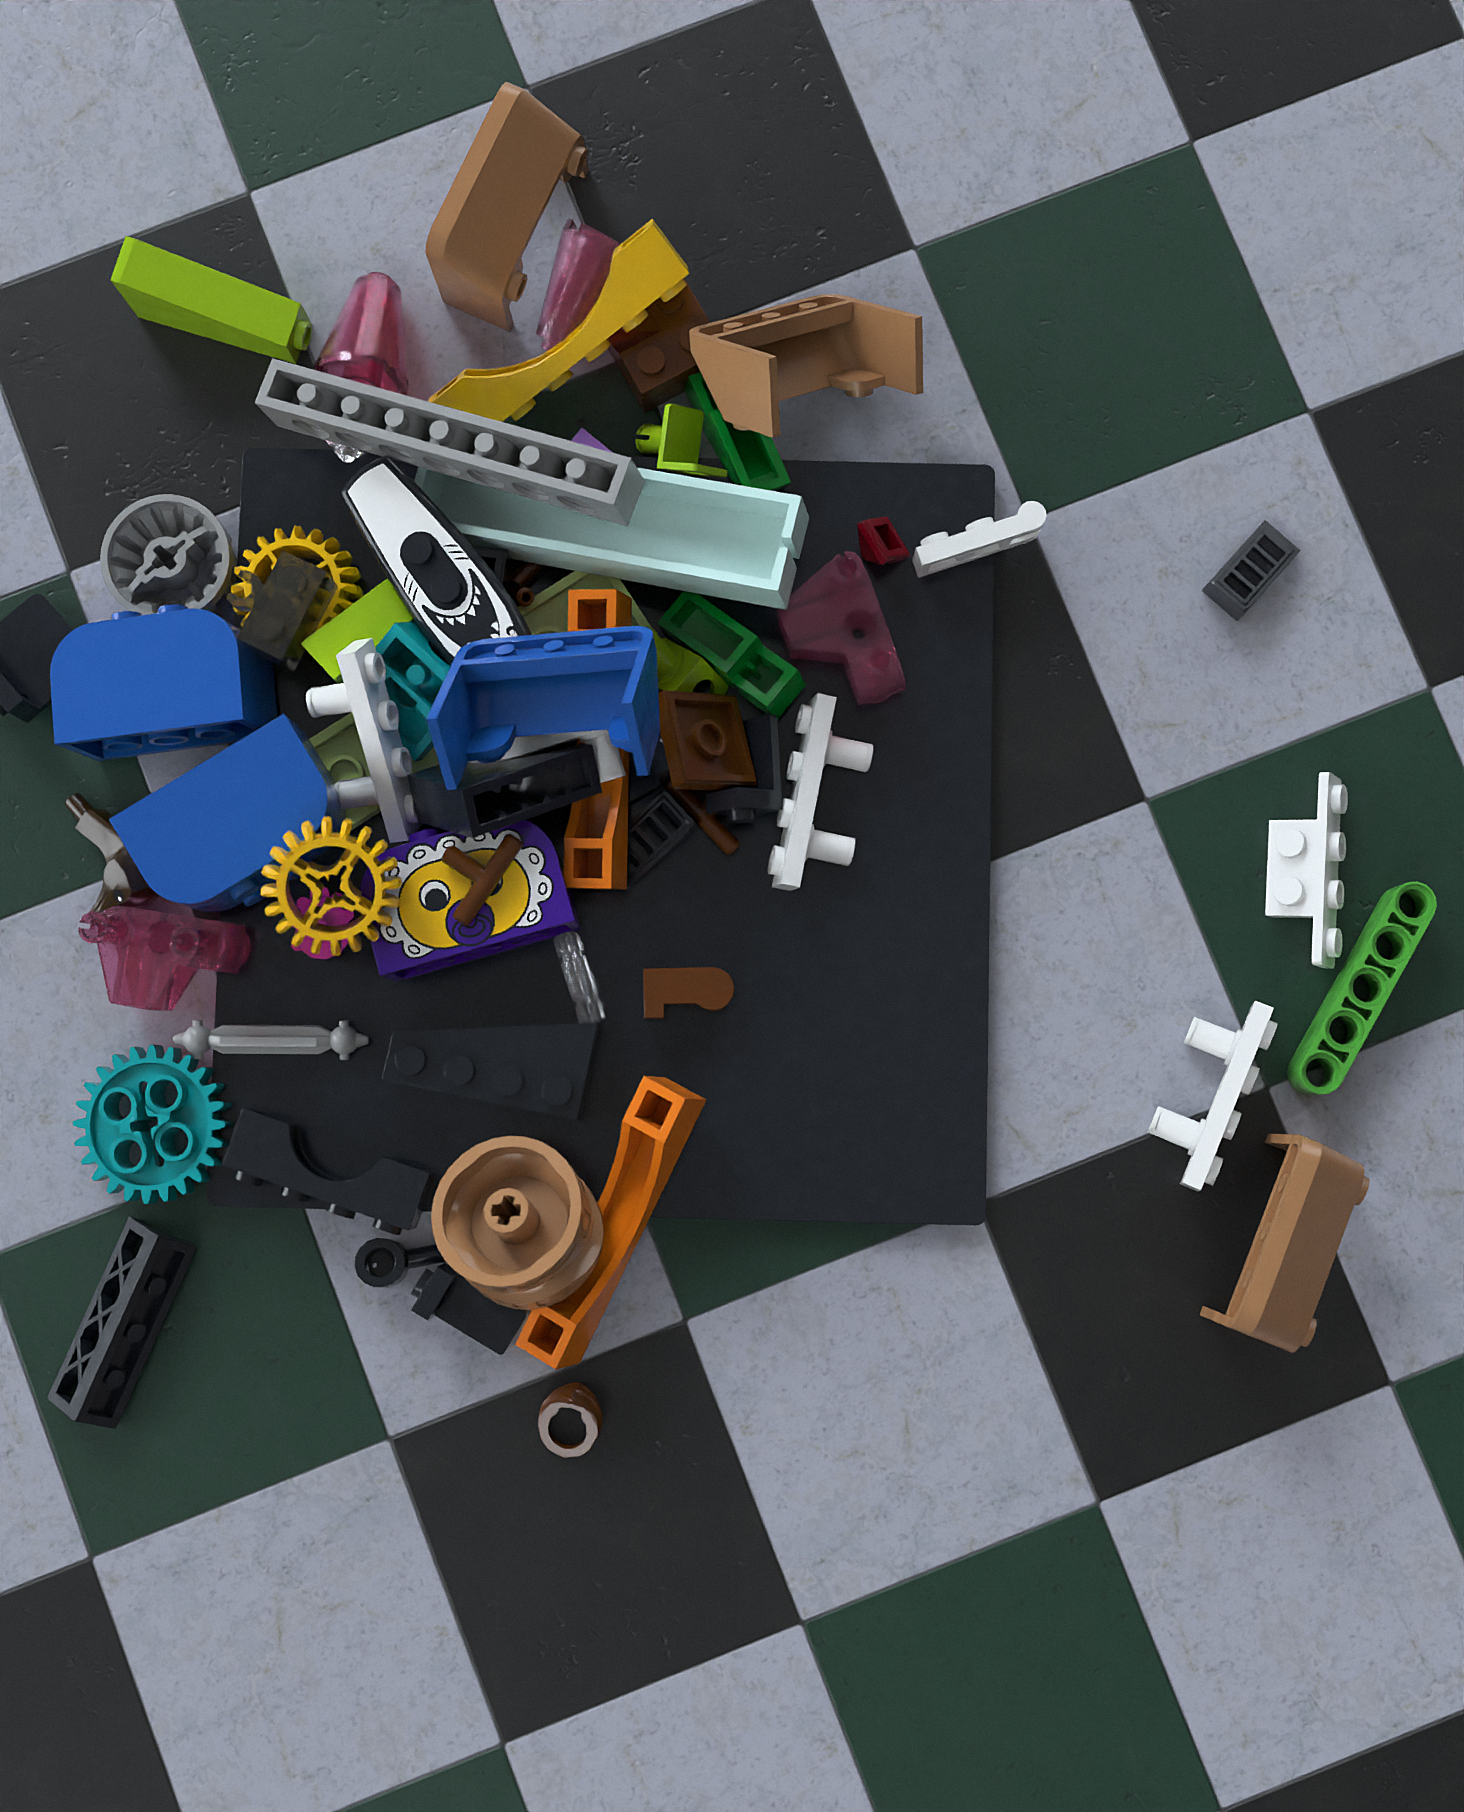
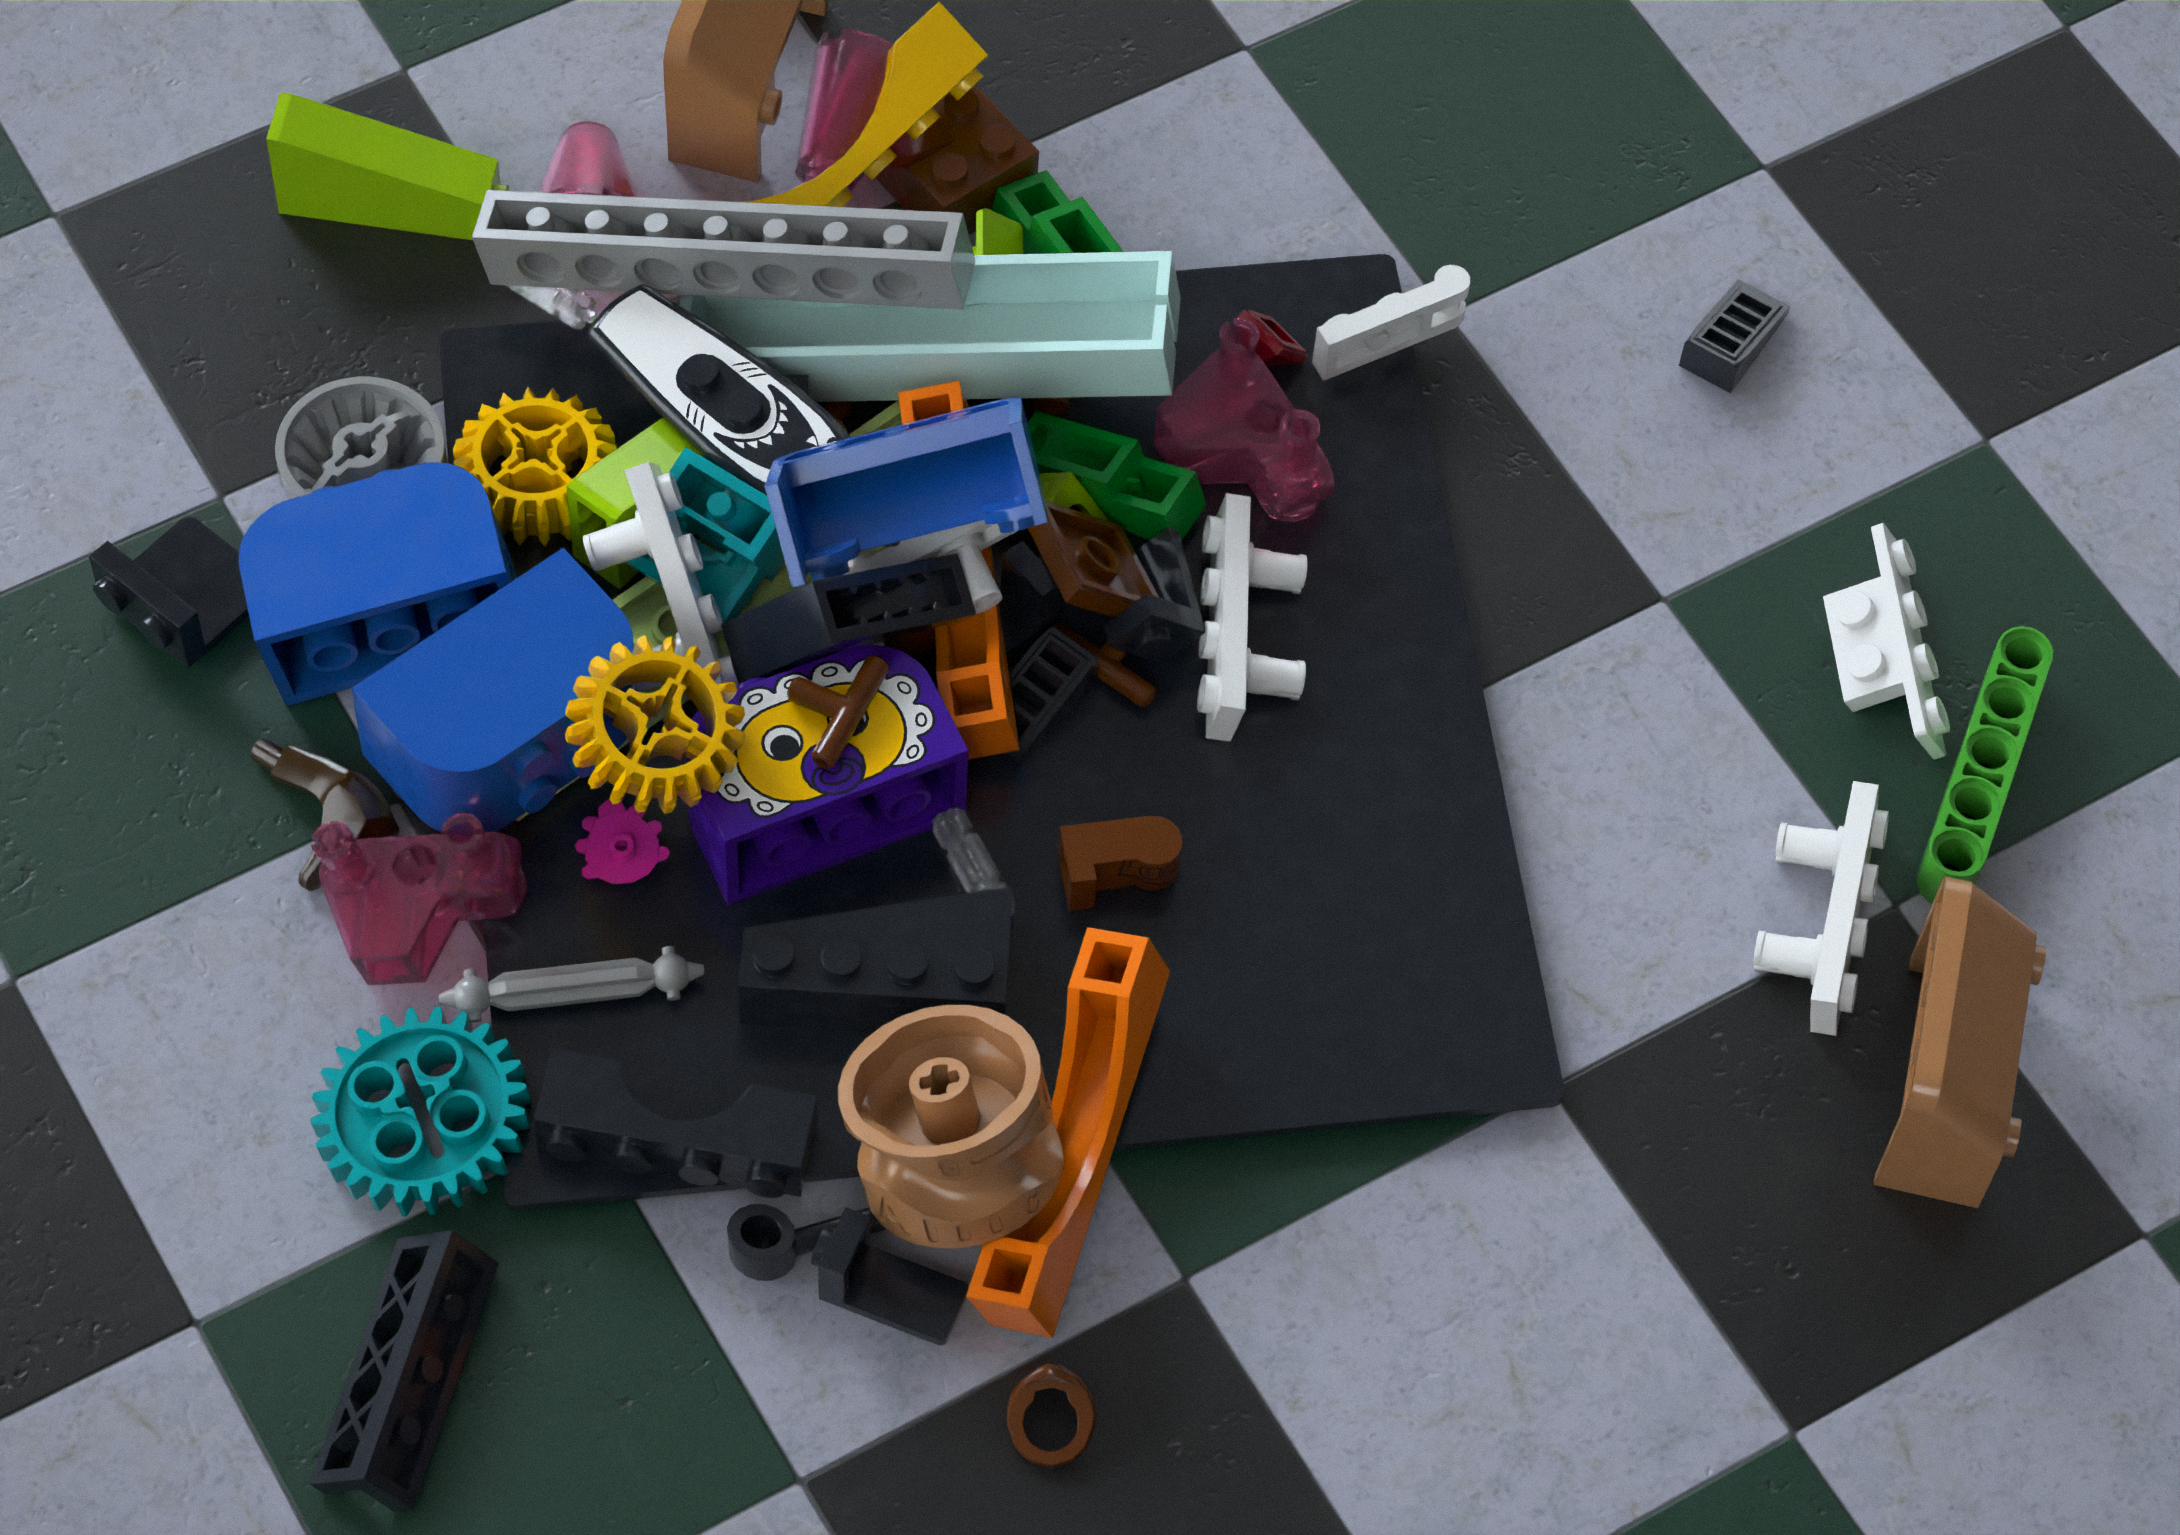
camera: 15 degrees left, 25 degrees down
clear smoke brick [226,550,338,672] -> none
medium nougat windscreen [689,294,923,438] -> none

